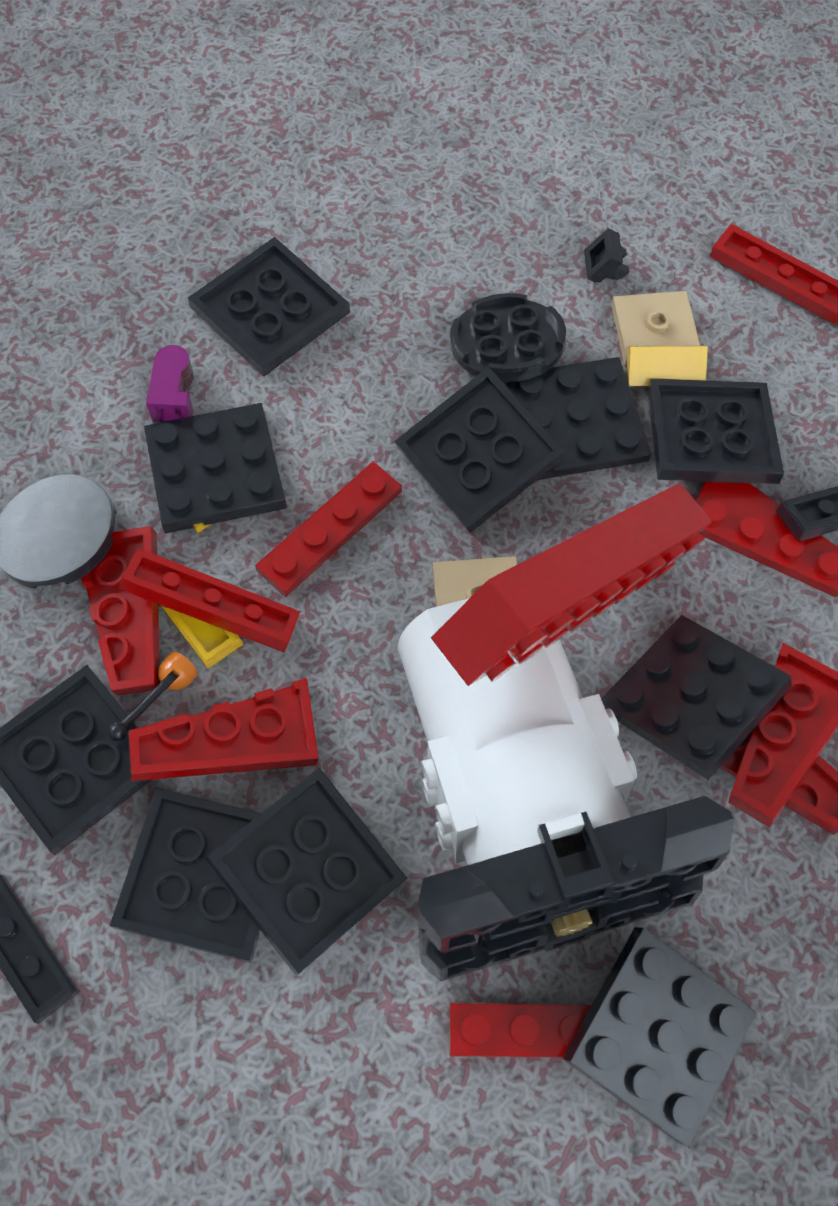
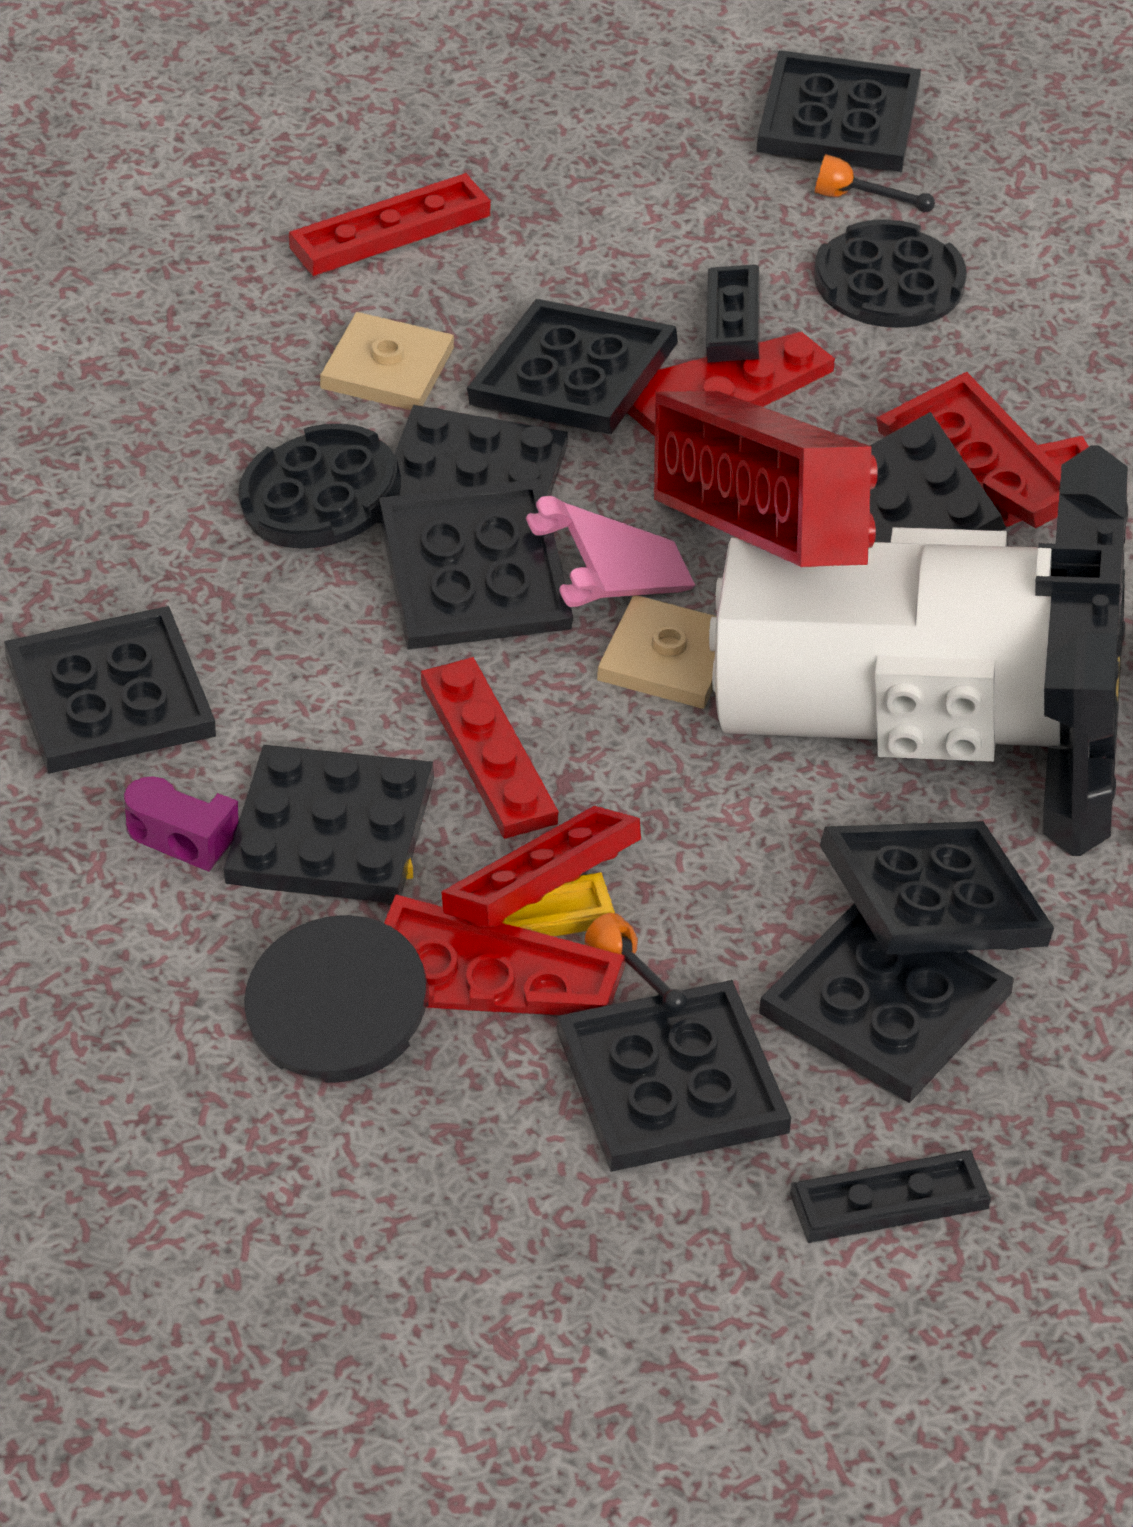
camera: 65 degrees left, 20 degrees down
red wing [129,678,319,781] -> none
black tile [584,228,629,282] -> none
yellow tile [626,346,708,386] -> none
none -> bright pink flag [526,496,695,607]

